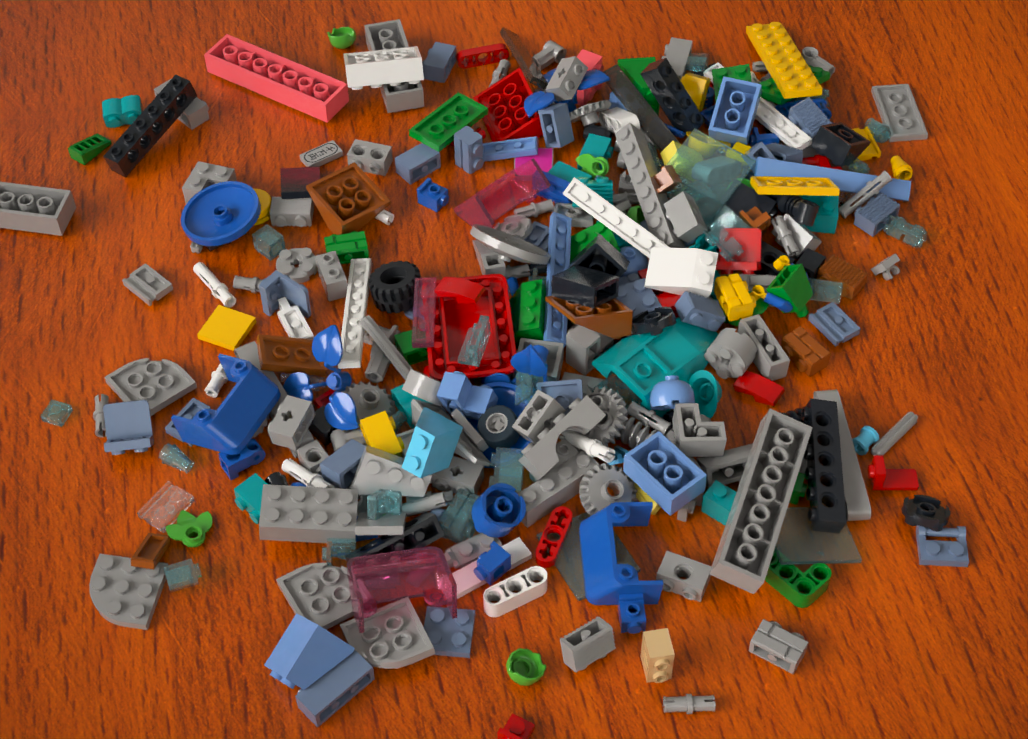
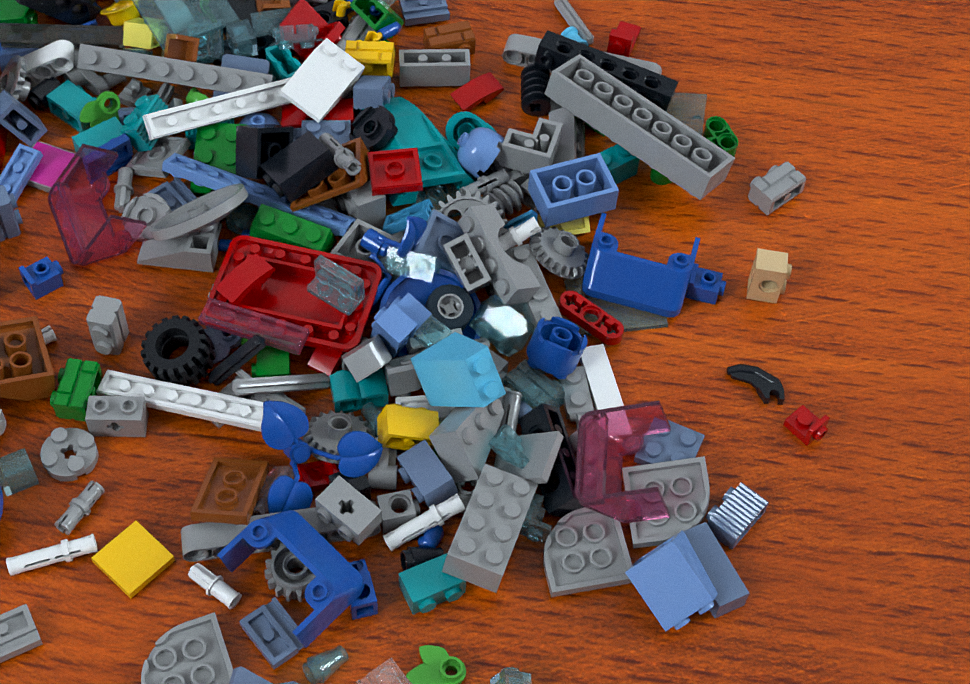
camera: 75 degrees left, 5 degrees up
sand blue bracket [259,270,311,318] -> none
white hinge [277,297,314,340] -> none
blue brick [473,541,511,586] -> none
white beam [483,566,548,618] -> none
bright green hair [506,648,546,686] -> none
light grey brick [560,617,616,673] -> none
light grey brick [656,551,712,602] -> none
light grey brick [663,191,708,243] -> none
light grey pin [663,694,716,714] -> none
light grey brick [704,328,757,379] -> none
black plate [901,495,951,532] -> none
sand blue plate [916,525,969,567] -> none
none -> light grey brick [86,295,129,355]
none -> black axle [208,334,266,386]
none -> light grey pin [318,133,361,175]
none -> red tile [367,147,423,196]
none -> dark azure tile [382,199,433,235]
none -> clear light blue plate [413,315,452,348]
none -> sand blue brick [706,482,769,550]
none -> black piece [726,364,785,405]

